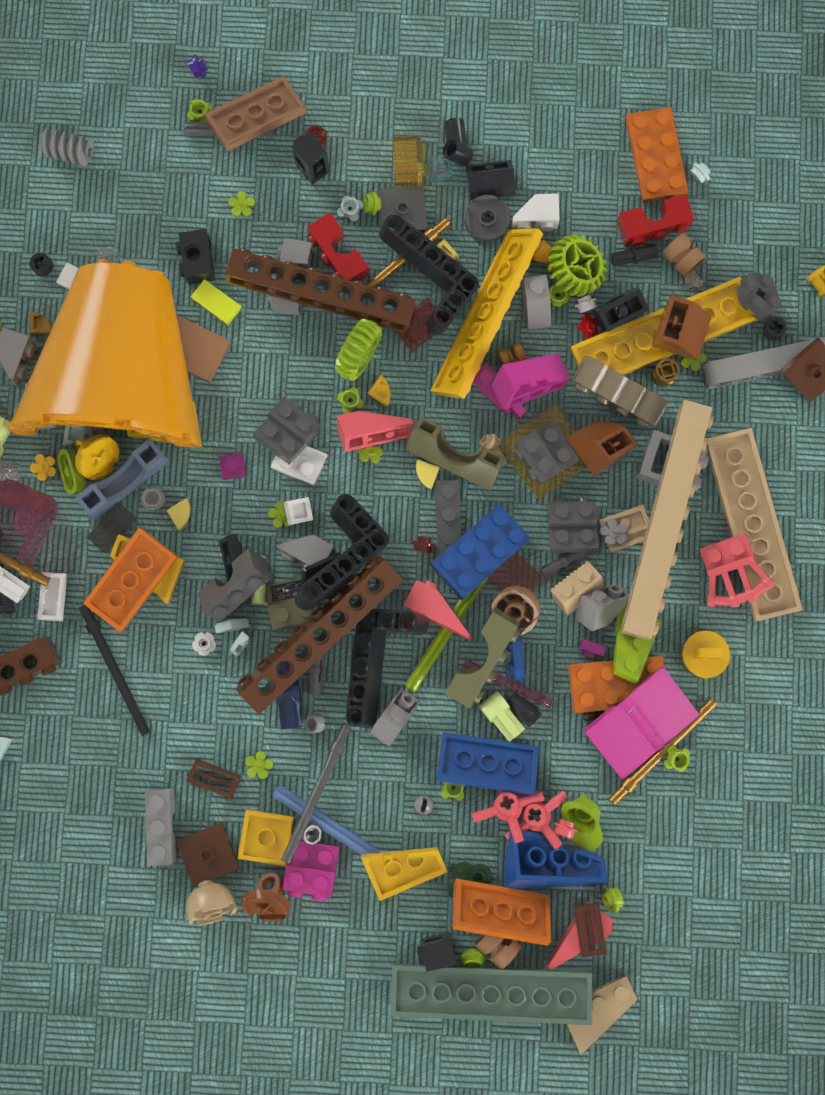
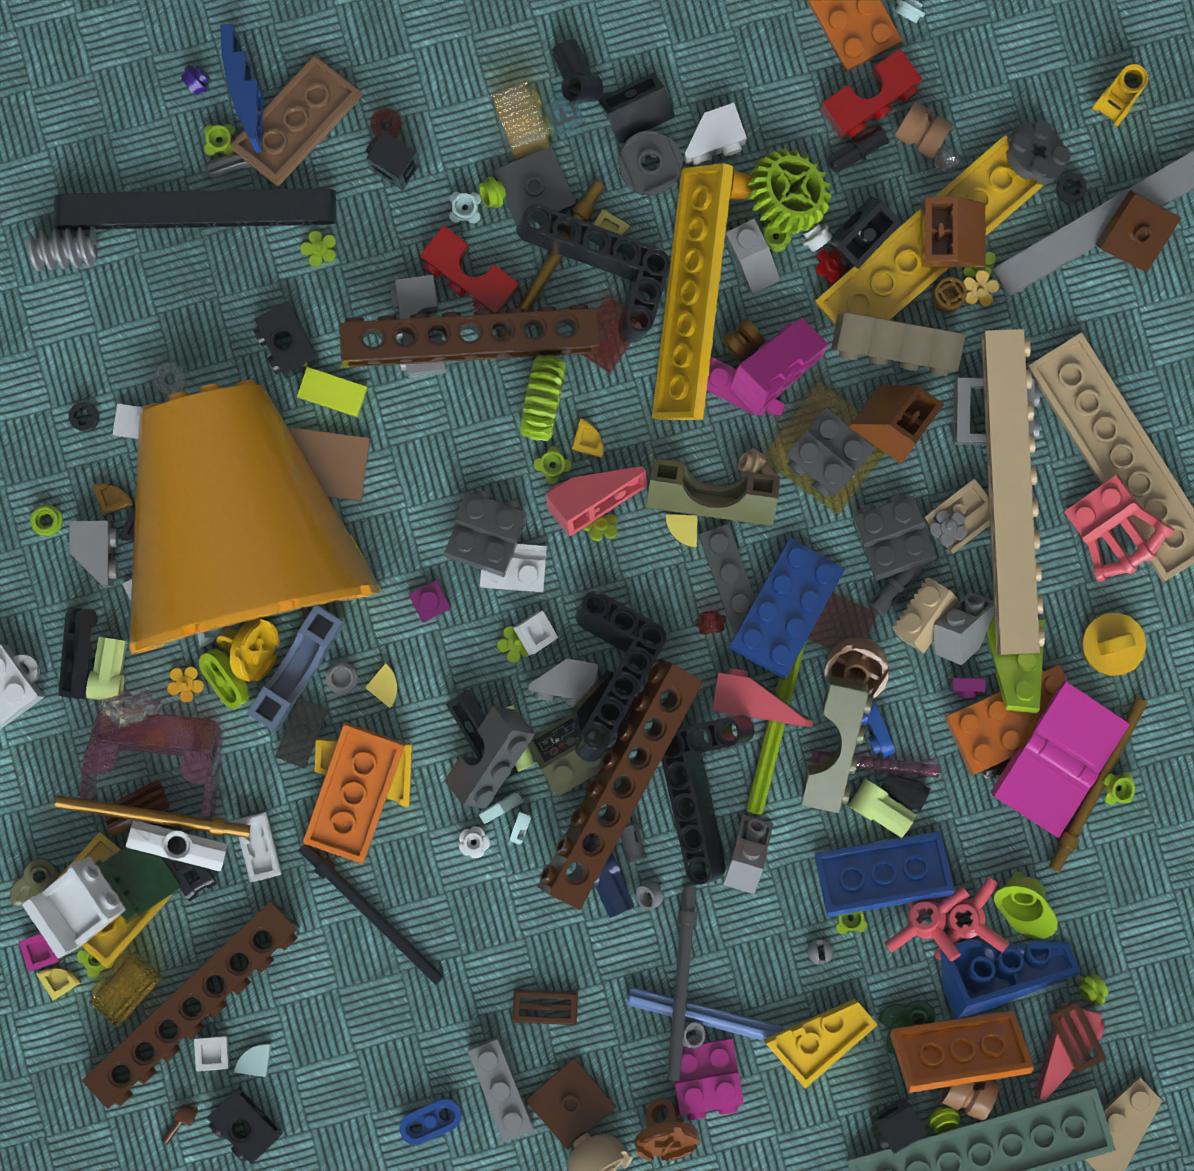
camera: 20 degrees left, 5 degrees up
yellow plate [238,809,295,866] -> none
lime plant [245,751,273,779] -> none
coral plate [554,819,577,839] -> none
none -> black beam [54,188,337,230]
none -> blue slope [220,24,263,153]
none -> blue plate [399,1098,462,1145]
none -> yellow plant [962,270,999,306]

